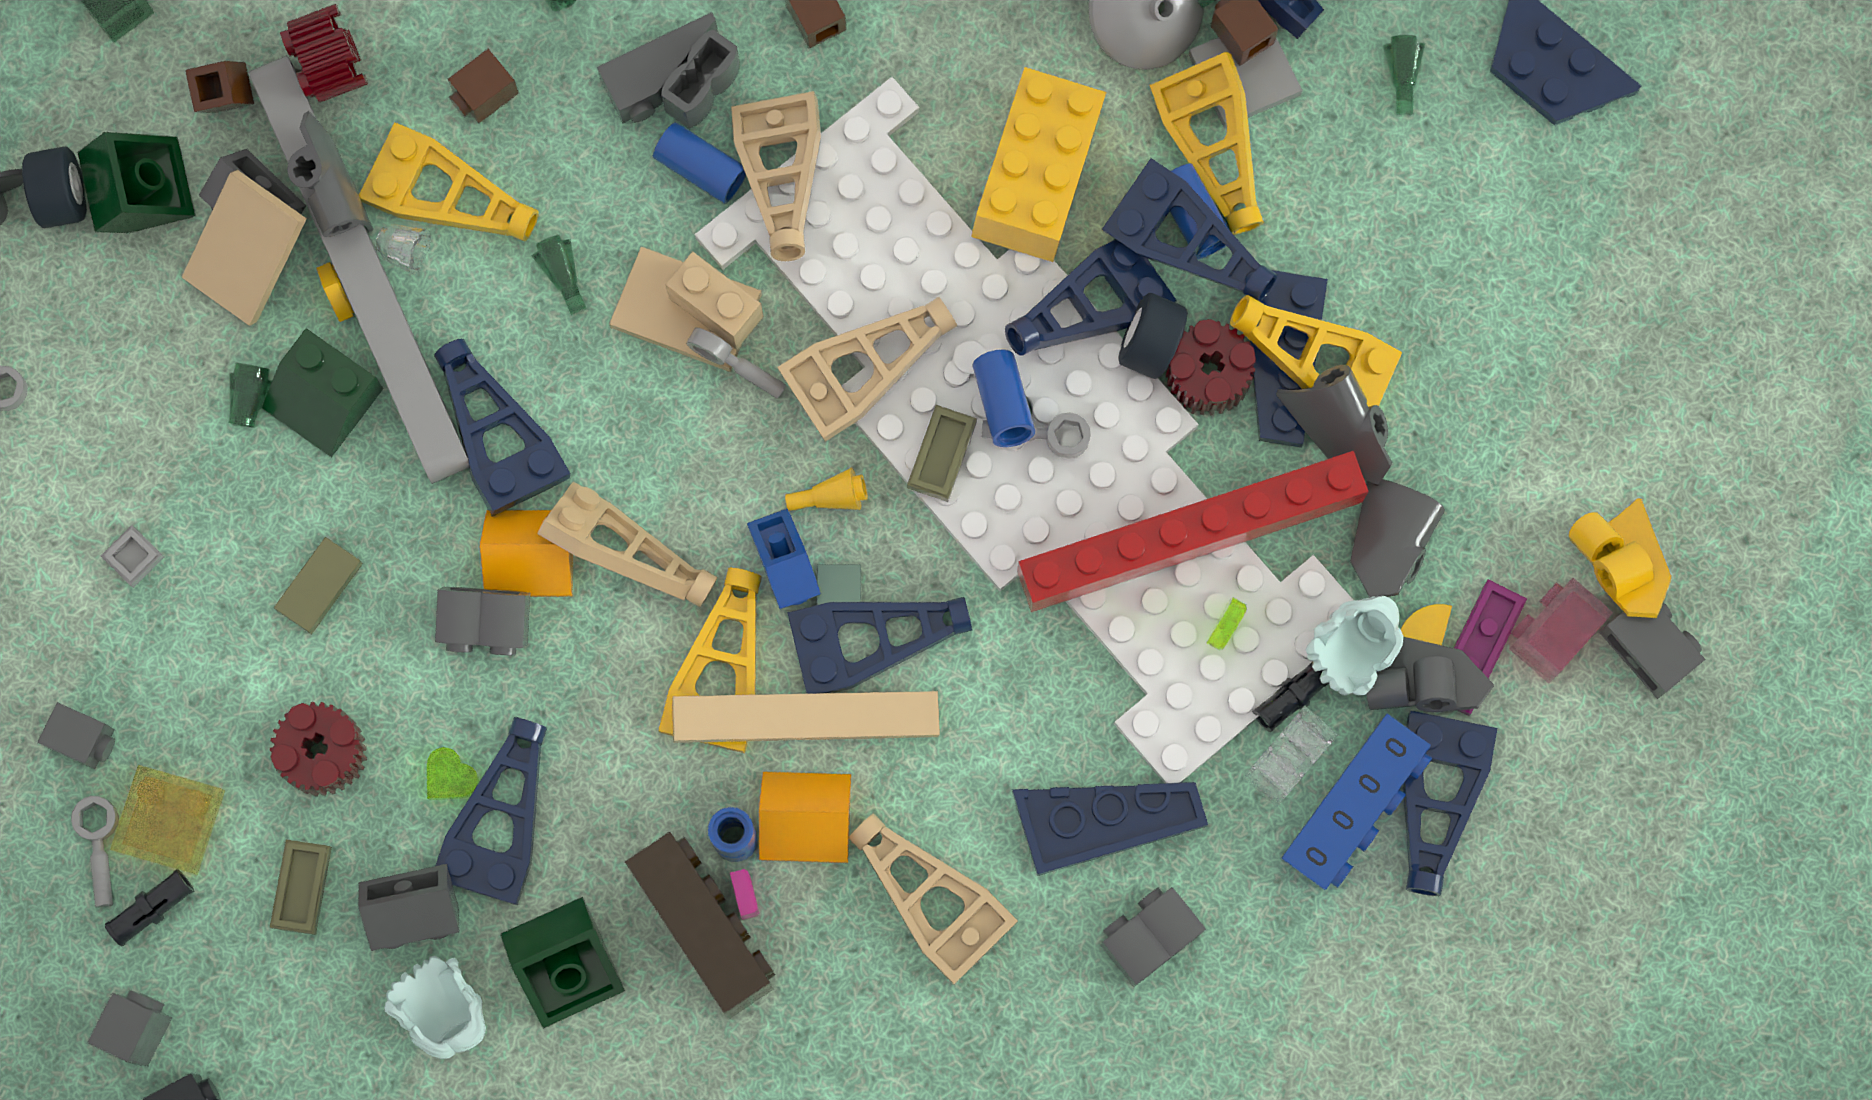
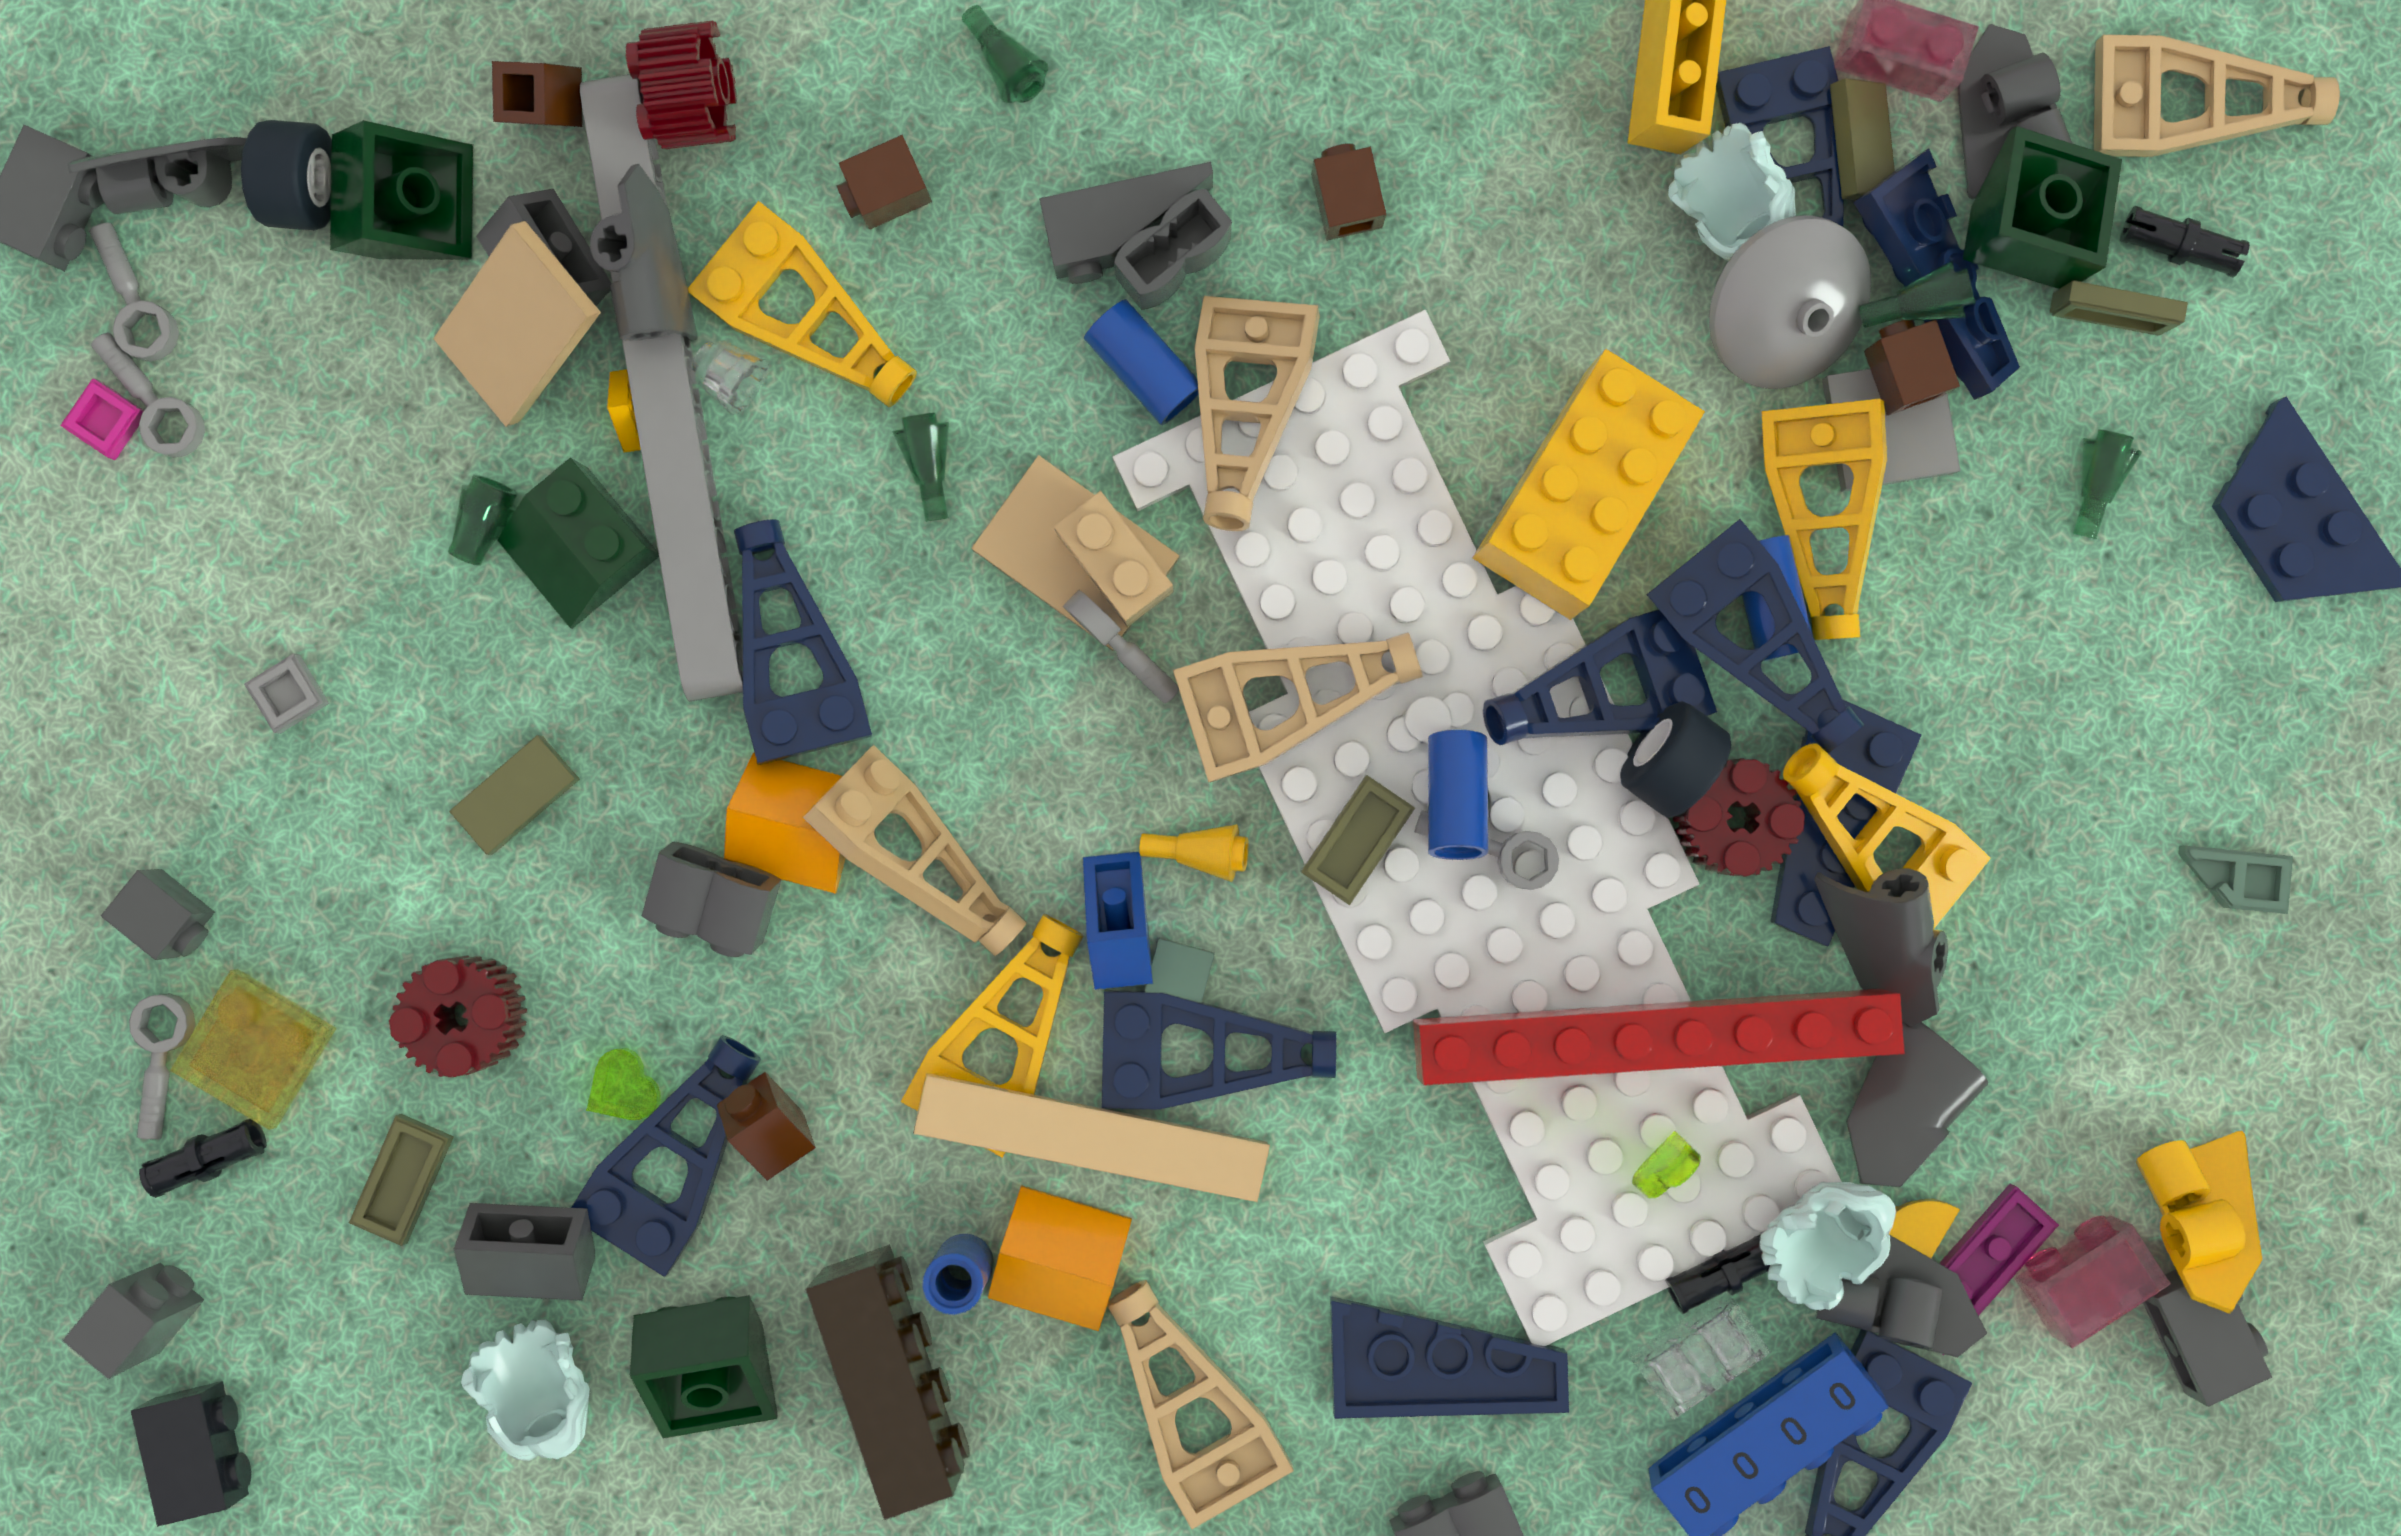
camera: 15 degrees right, 10 degrees up
dark pink tile [730,869,759,920] -> none
none -> reddish brown brick [717,1072,816,1181]
none -> sand green tile [2179,845,2293,914]

